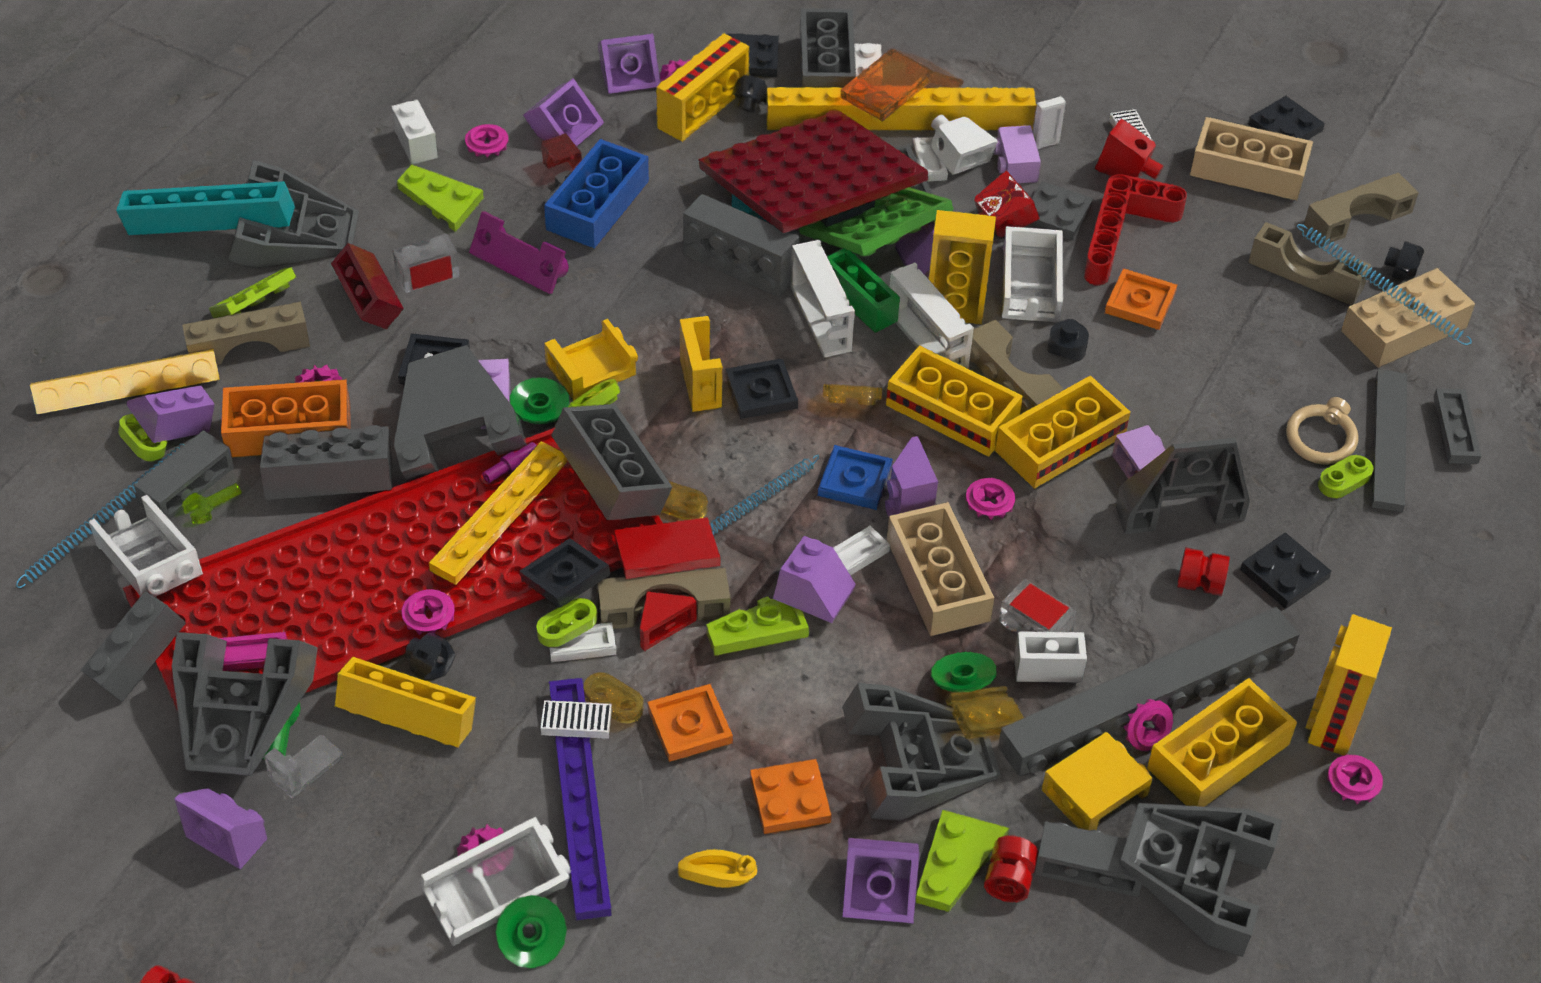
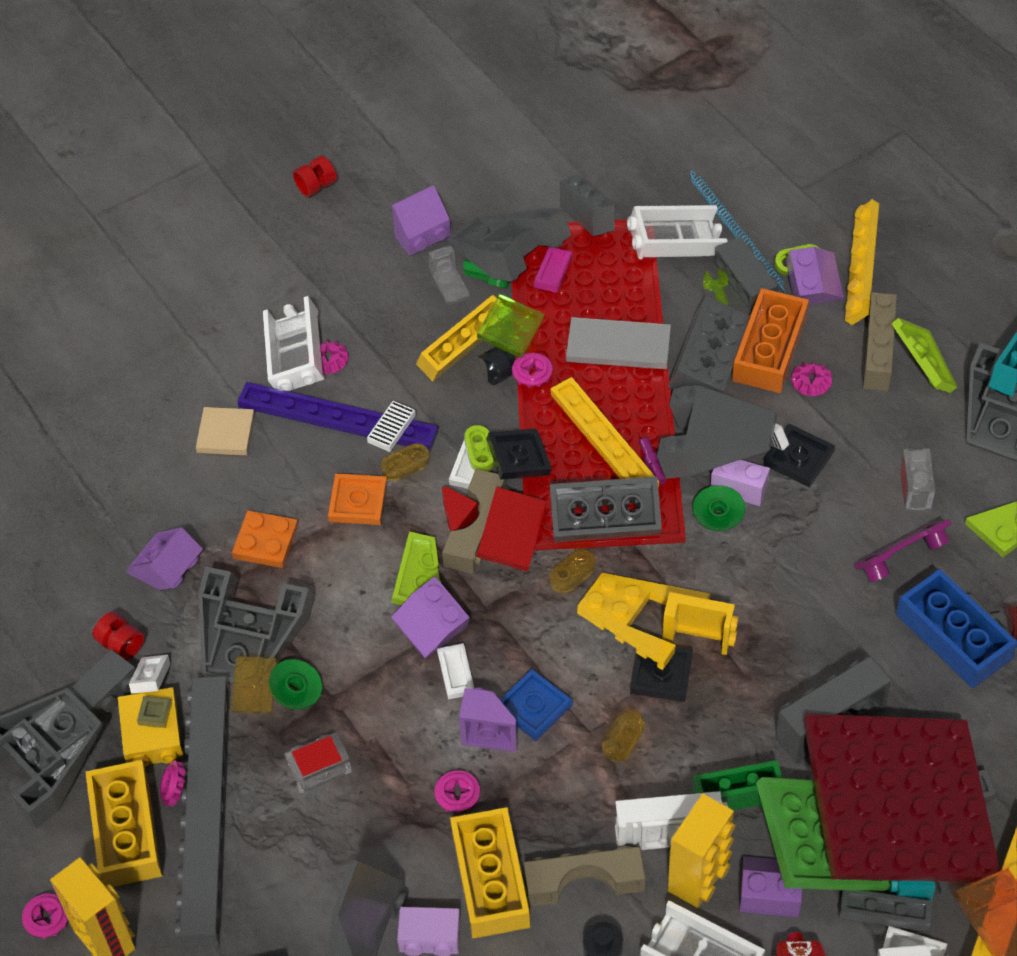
camera: 120 degrees right, 5 degrees up
dark red brick [331,243,404,330] -> none
green dish [495,895,567,968] -> none
yellow panel [544,319,638,401] -> none
lime plate [569,379,621,407] -> none
yellow arm [678,850,757,888] -> none
medium azure piece [710,455,819,536] -> none
white door [790,240,855,358] -> none
yellow brick [886,345,1023,457] -> none
tan brick [887,502,994,636] -> none
lime wing [915,810,1009,912] -> none
white brick [1014,632,1087,682] -> none
red wheel [1177,547,1230,596] -> none
none -> white plate [129,655,170,694]
none -> olive tile [137,696,172,728]
none -> tan tile [196,407,255,456]
none -> clear neon green plate [477,294,544,358]
none -> light grey tile [566,317,671,369]
none -> yellow wing [577,573,711,670]

